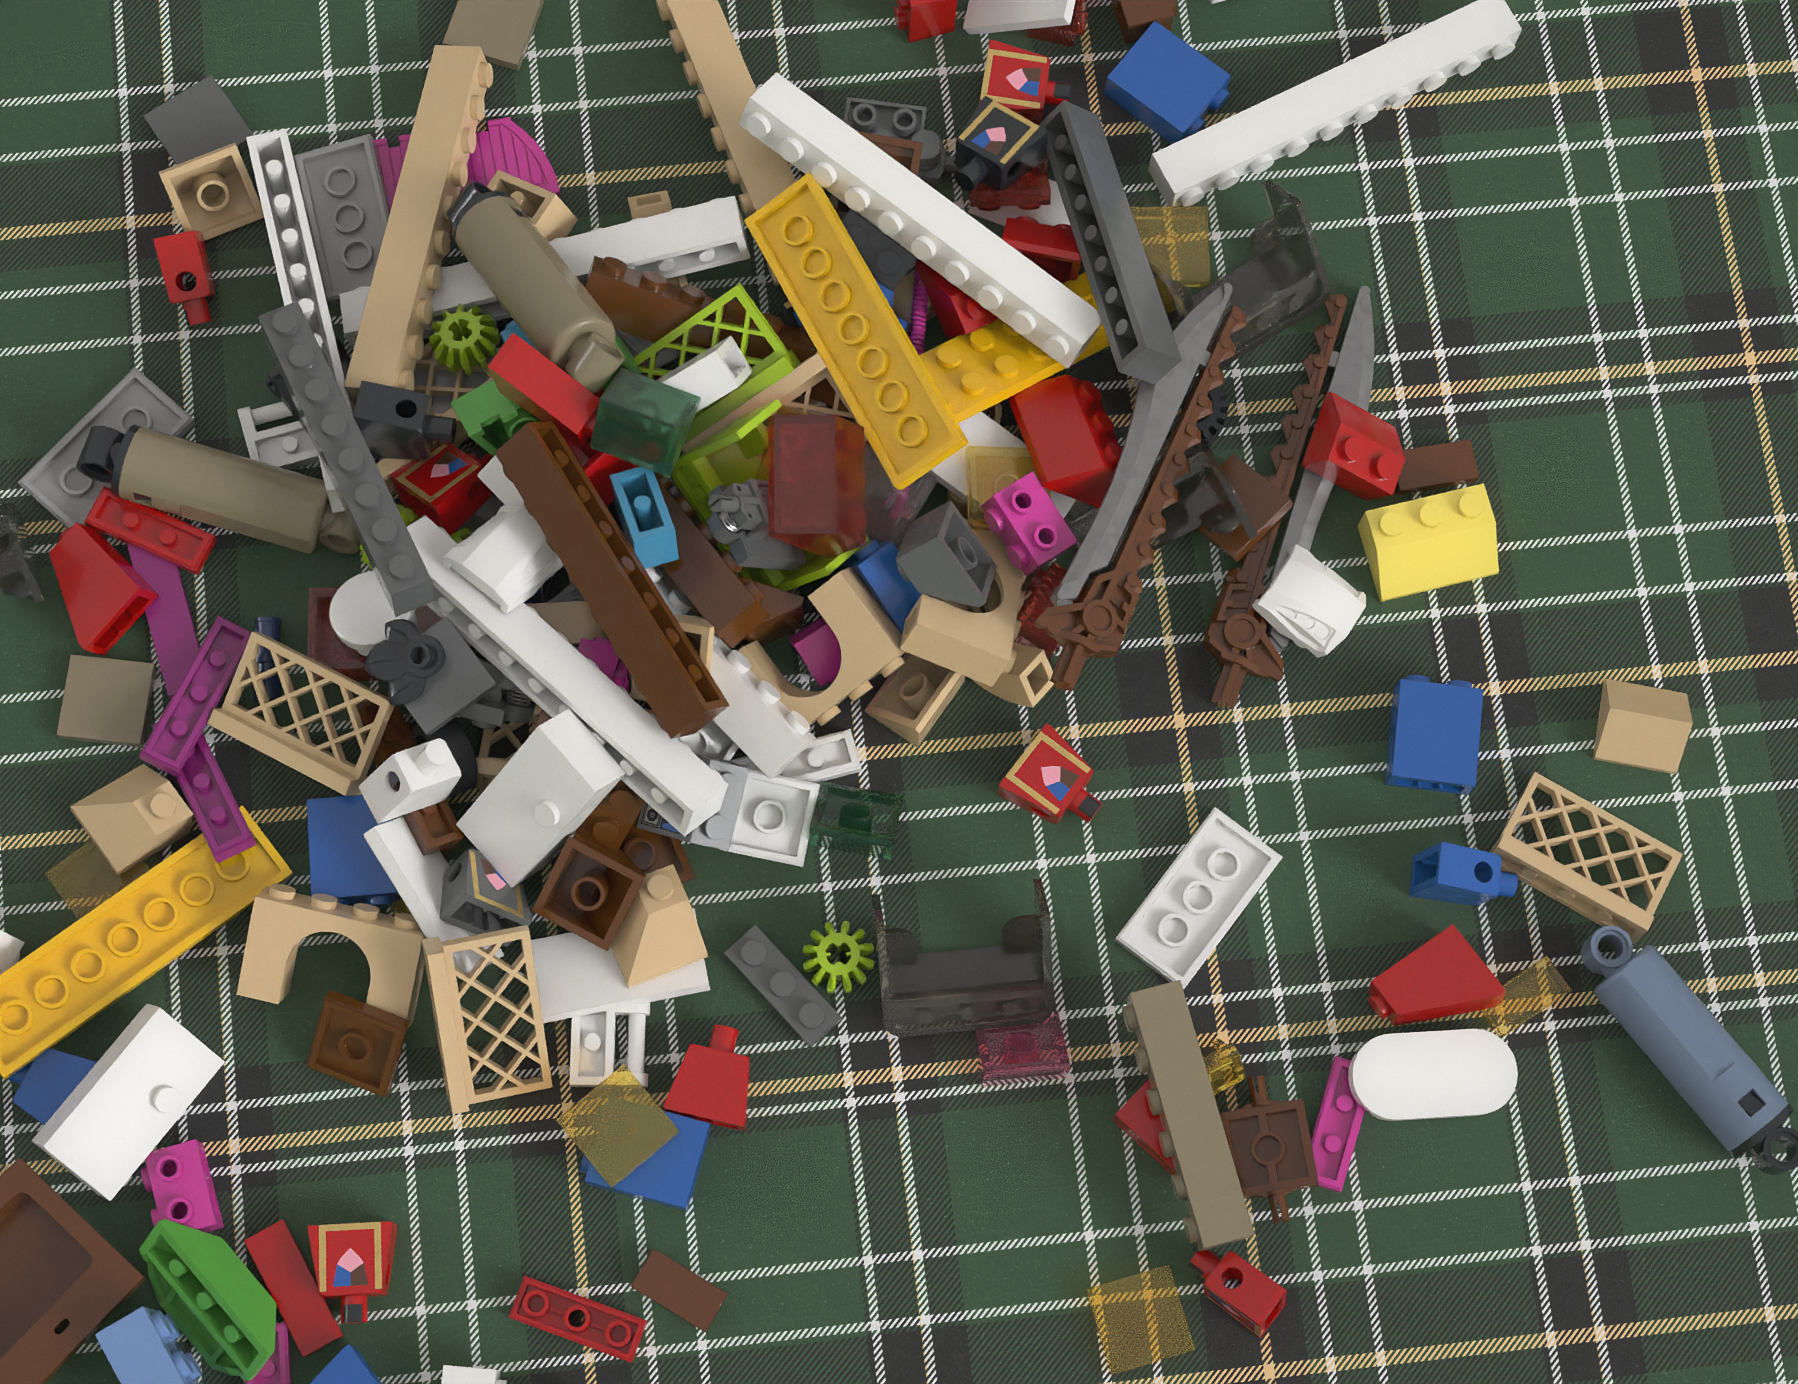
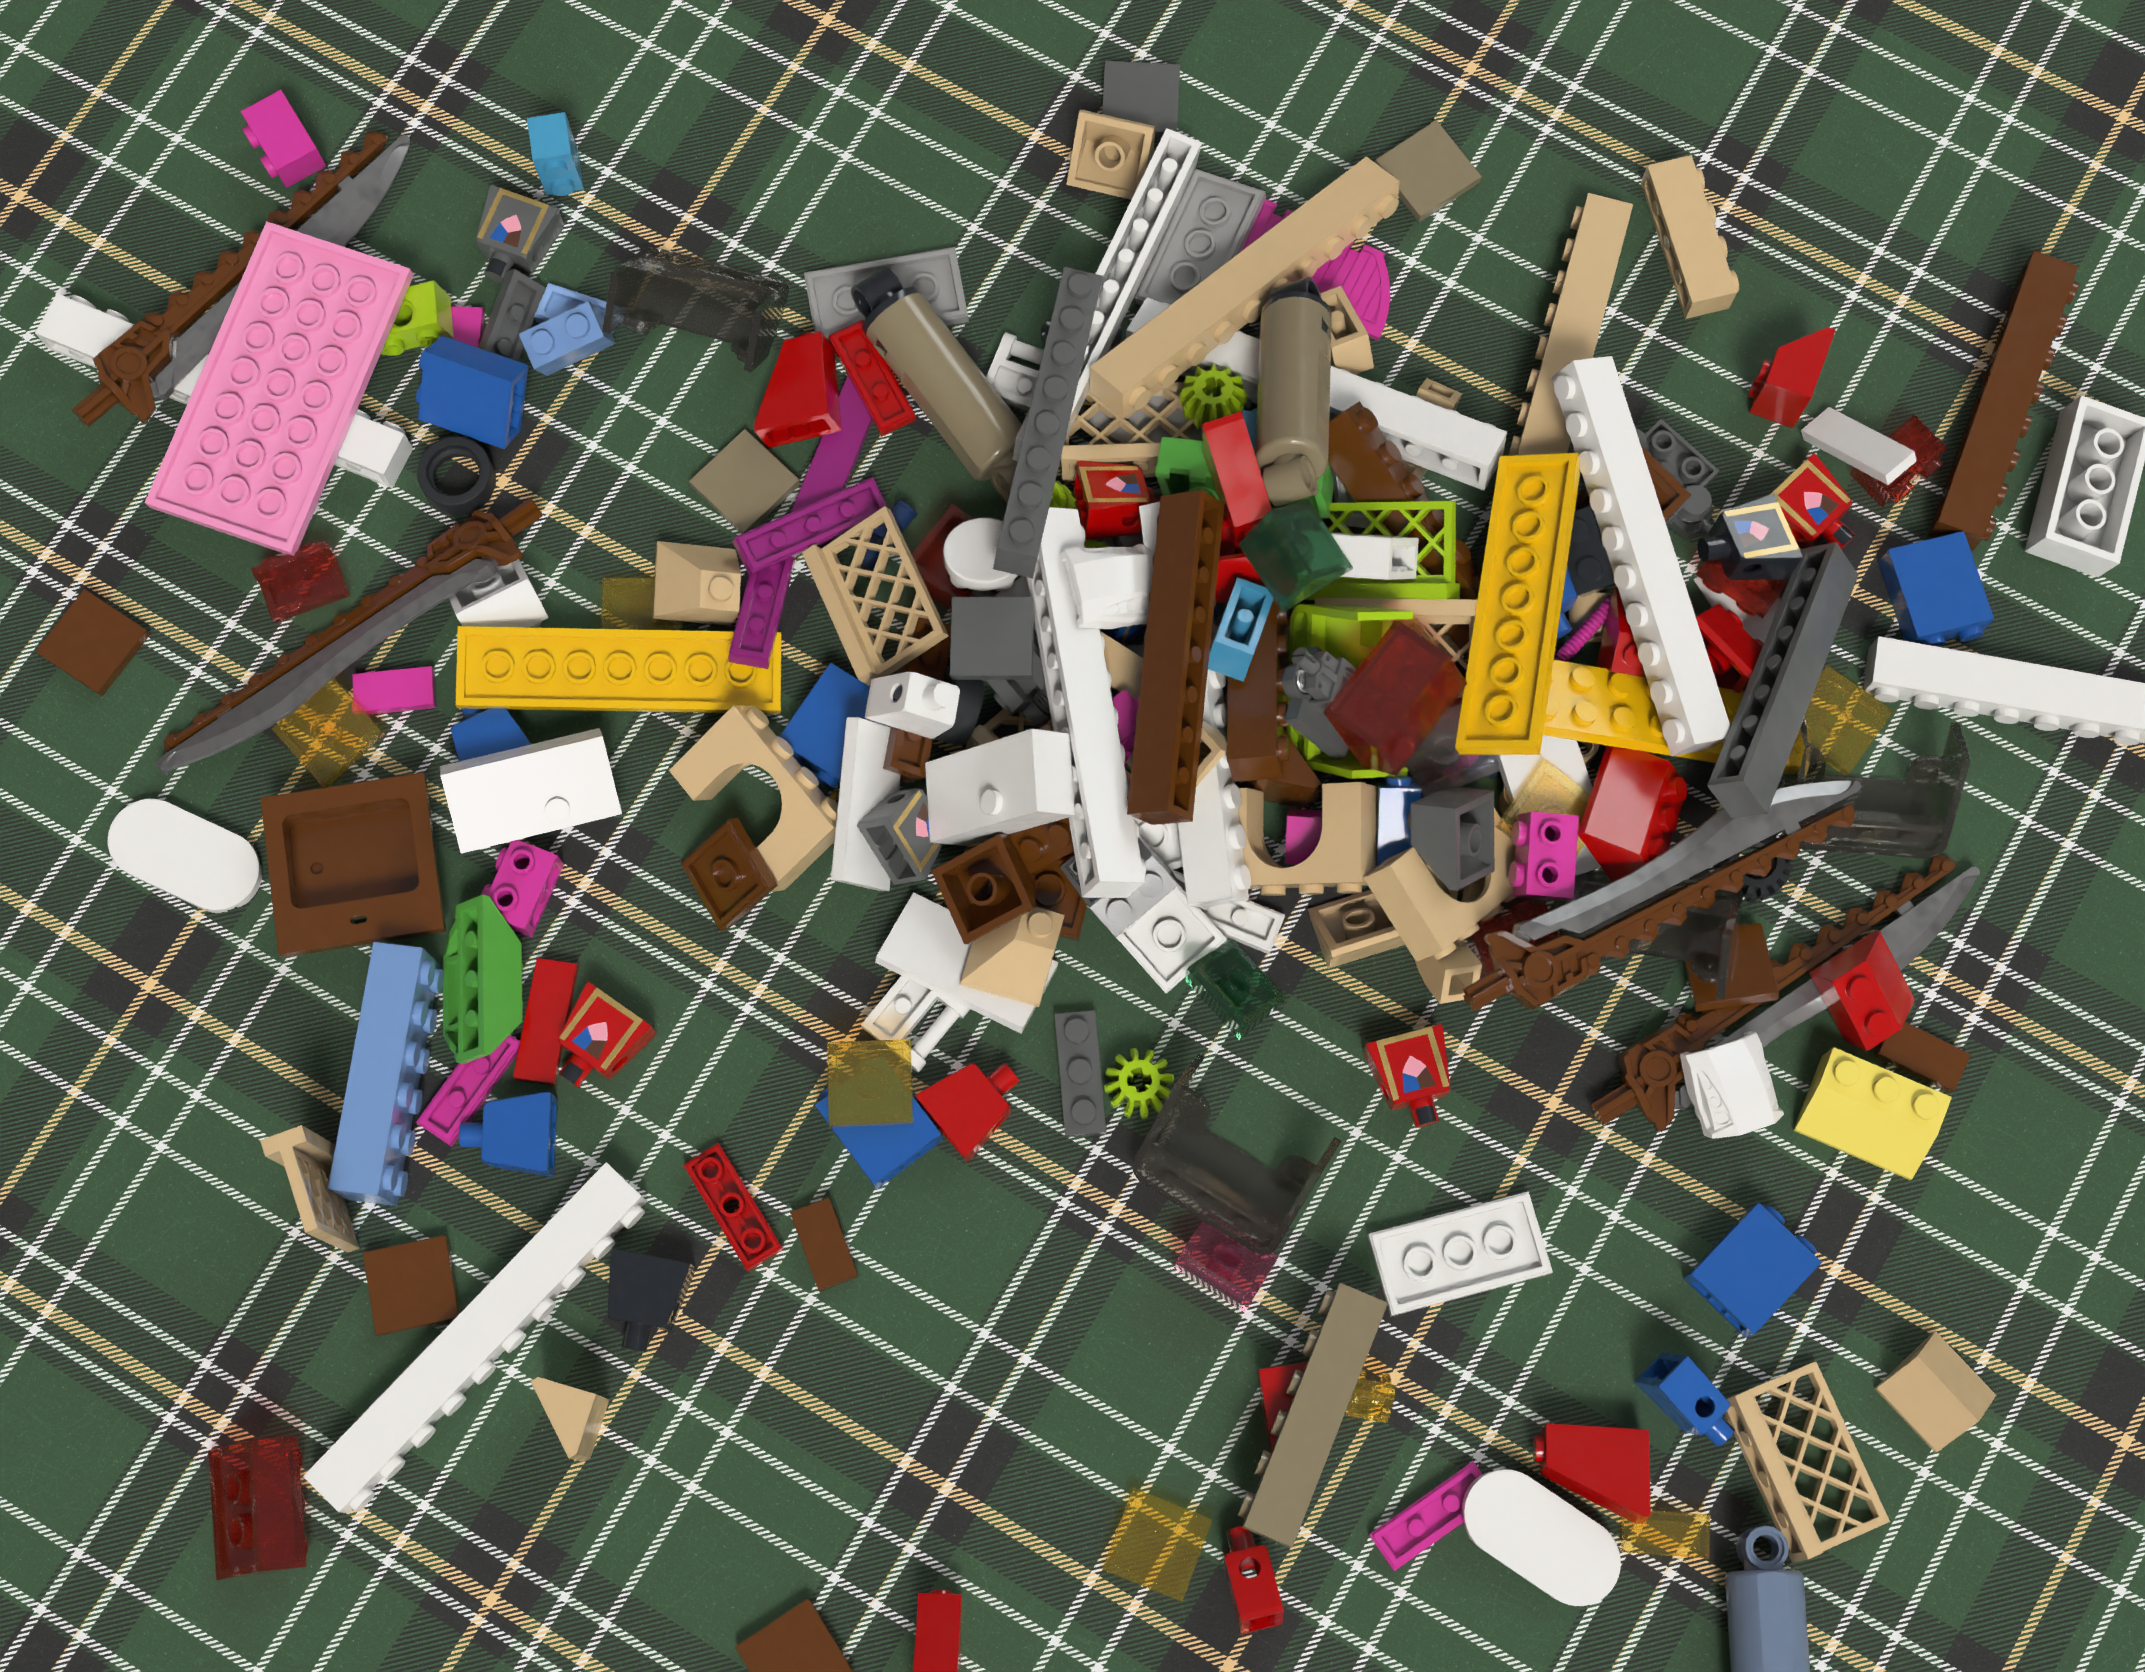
camera: 45 degrees right, 0 degrees up
red torso [153,230,216,326] -> none
black torso [353,381,457,460] -> none
black plate [364,619,446,706] -> none
tan fence [421,925,553,1115] -> none
reddish brown plate [1219,1075,1319,1224] -> none

